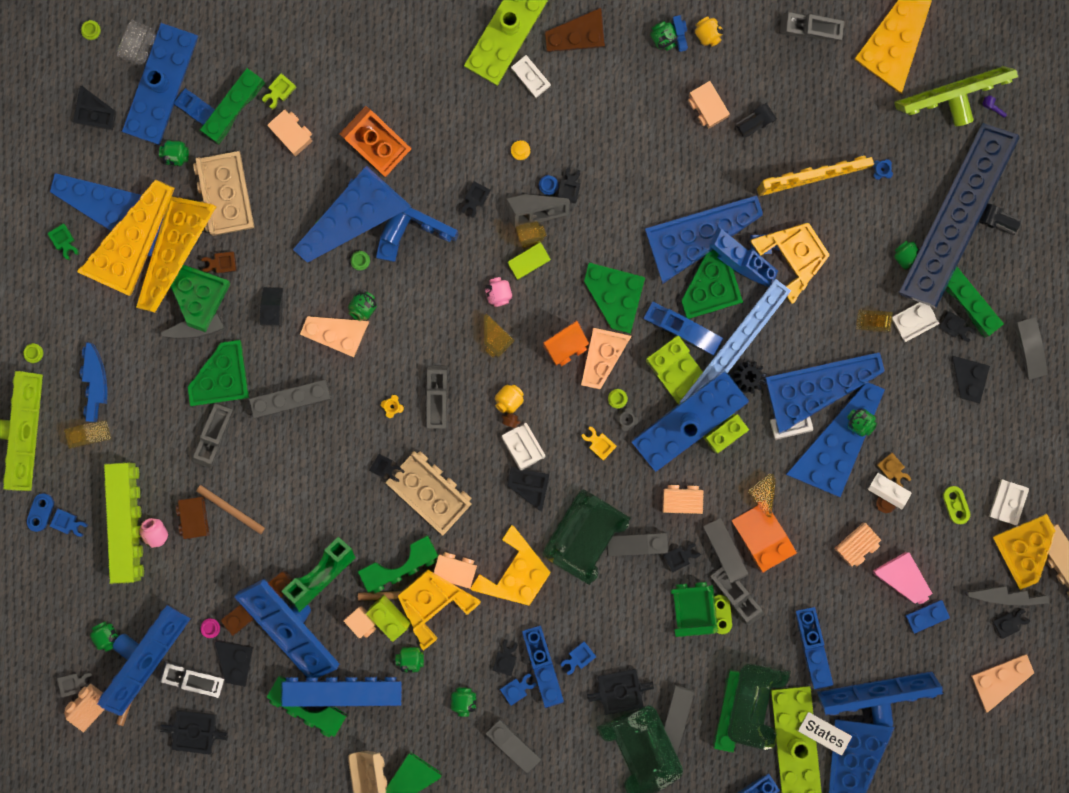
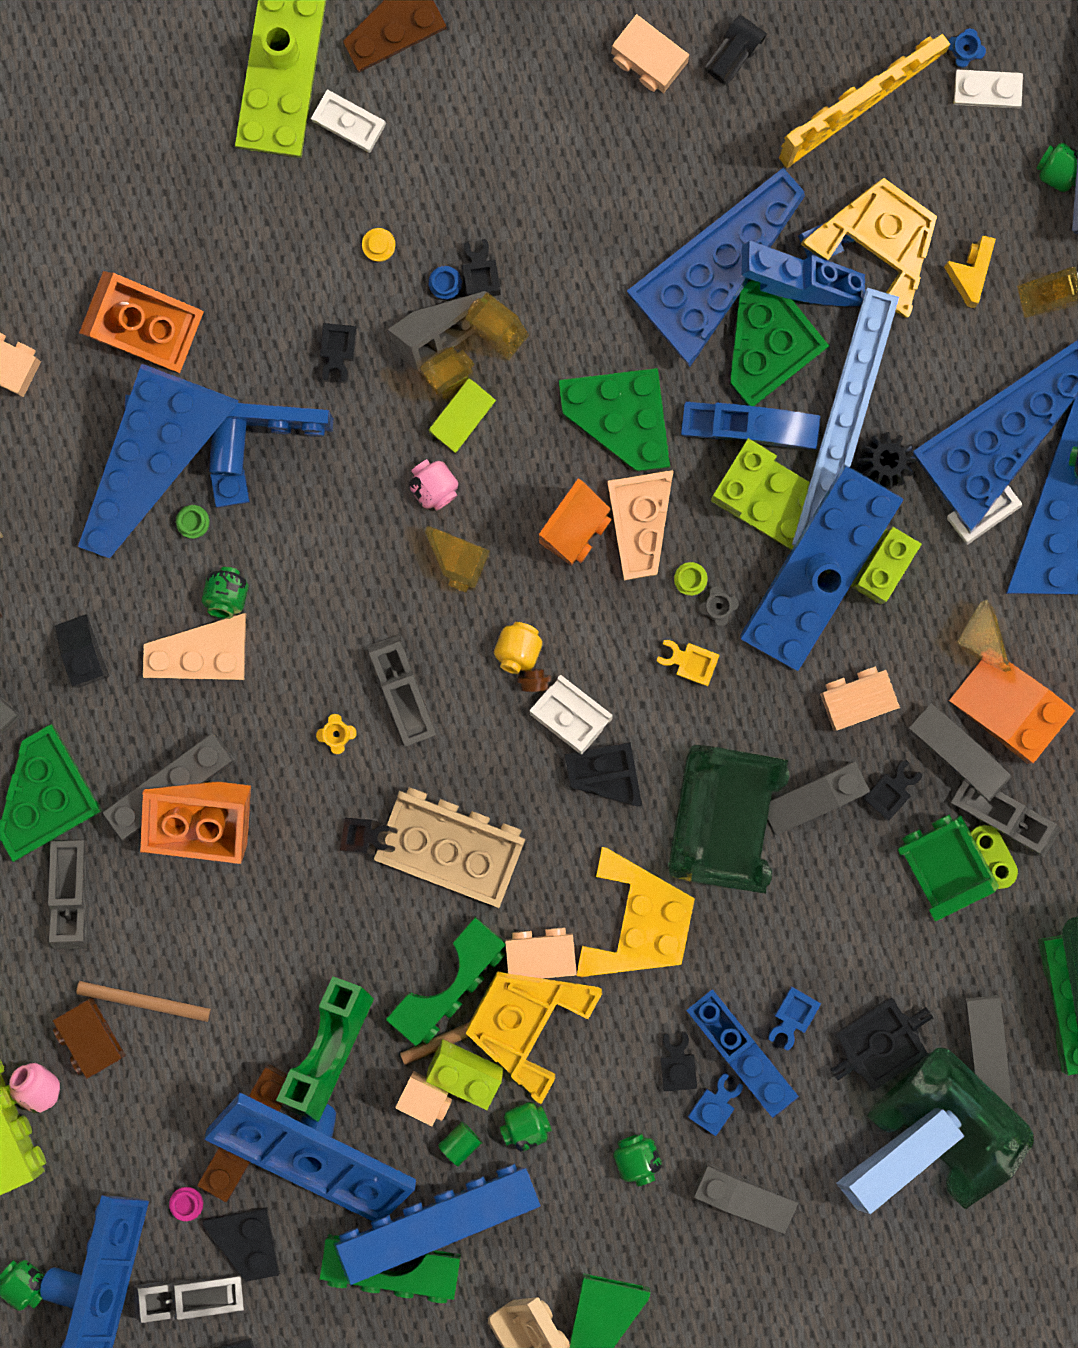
camera: 15 degrees left, 0 degrees up
none -> orange slope [140,782,251,864]
none -> green piece [438,1121,483,1167]
none -> clear yellow slope [465,292,529,361]
none -> light blue slope [836,1108,964,1214]
none -> yellow slope [944,236,996,308]
none -> white plate [953,70,1023,109]

